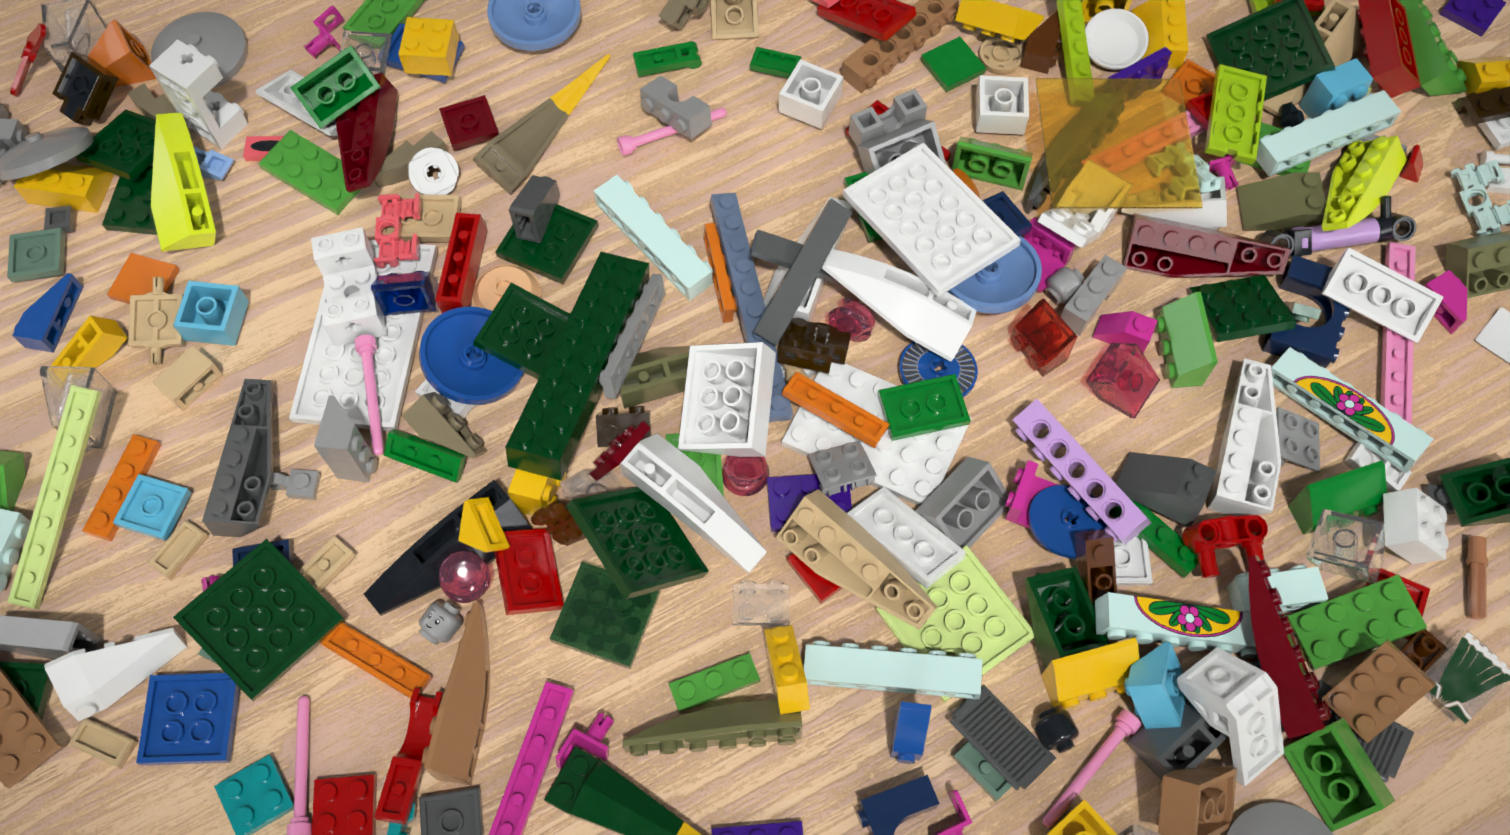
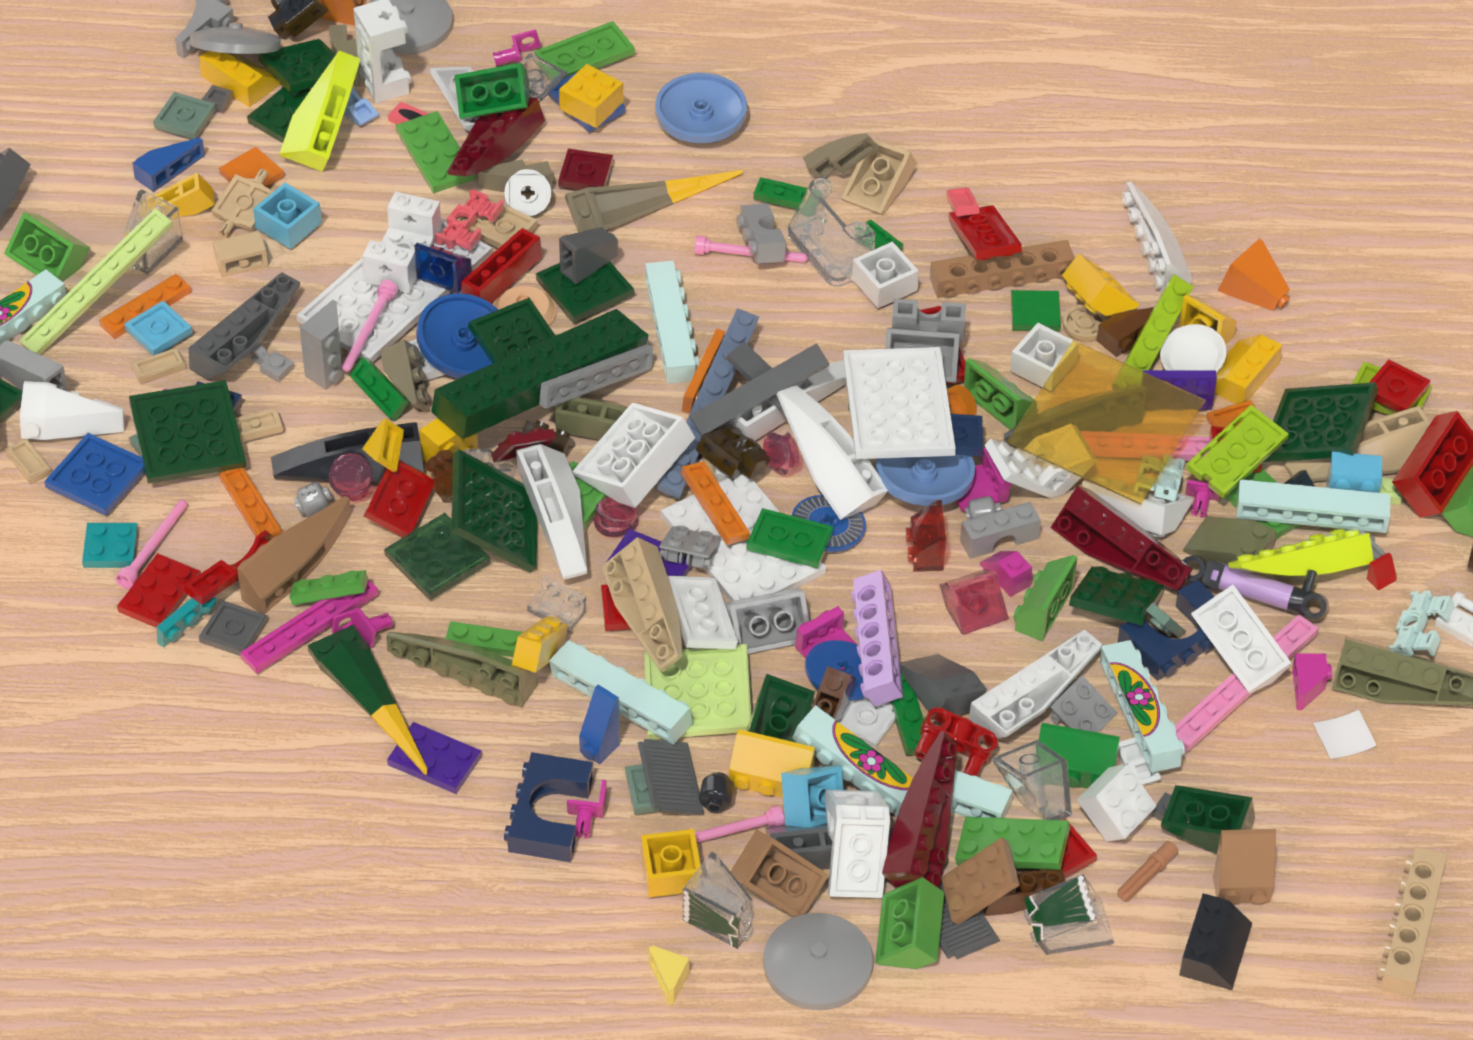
camera: 30 degrees right, 15 degrees down
none -> bright green plate [289,570,368,605]
none -> clear windscreen [788,175,875,287]

